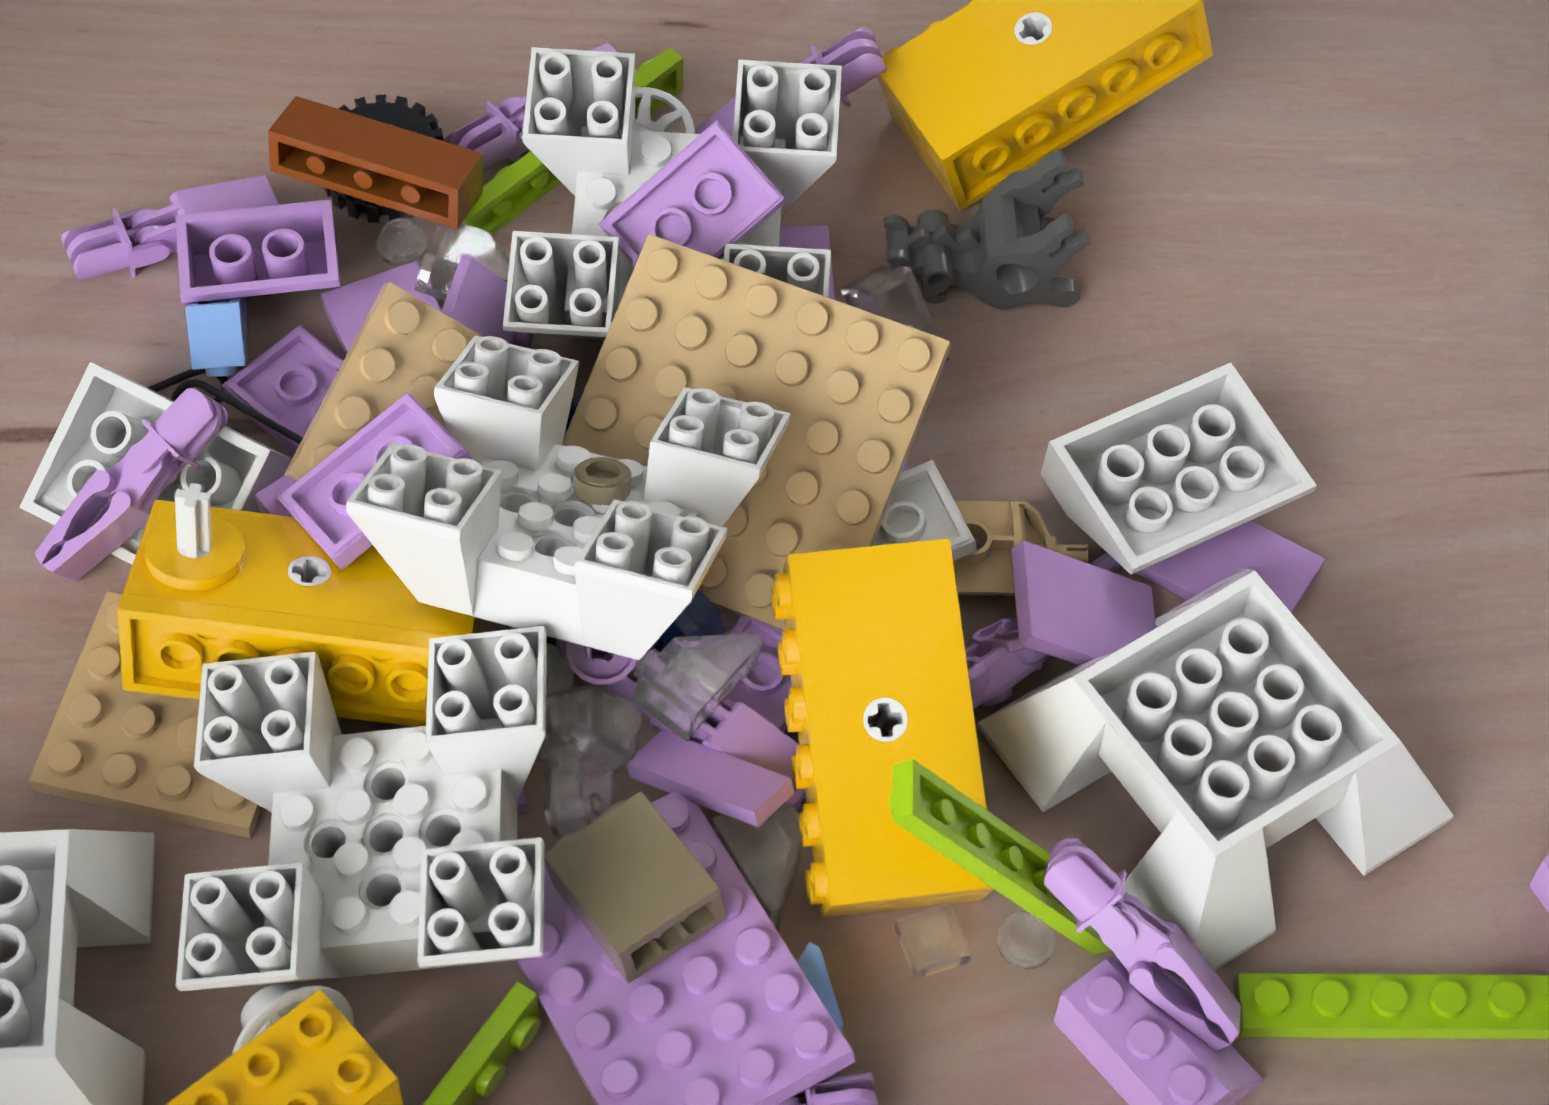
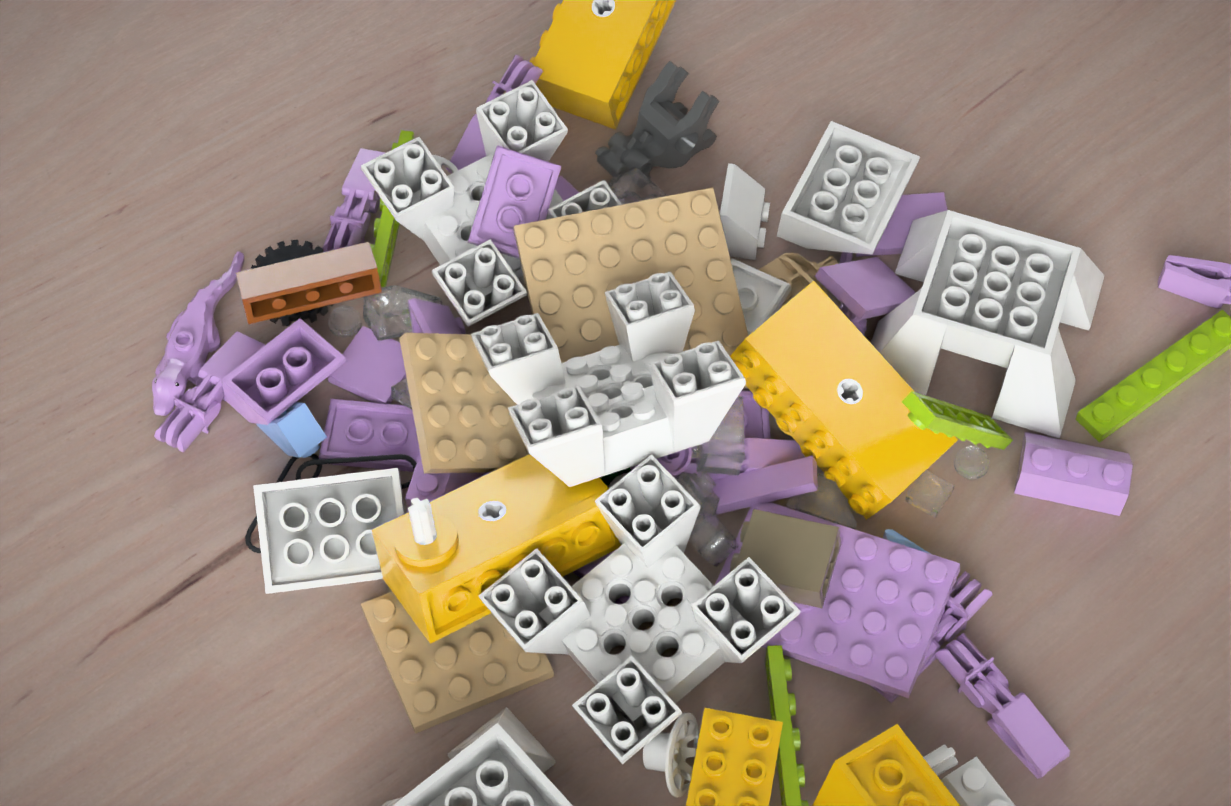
camera: 35 degrees left, 0 degrees up
lavender arm [35,388,228,582] -> none
lavender tile [277,392,473,570] -> none
dark tan tile [573,457,631,505] -> none
lavender arm [1044,838,1241,1051] -> none
none -> lavender animal [152,251,244,416]
none -> white slope [720,163,770,260]

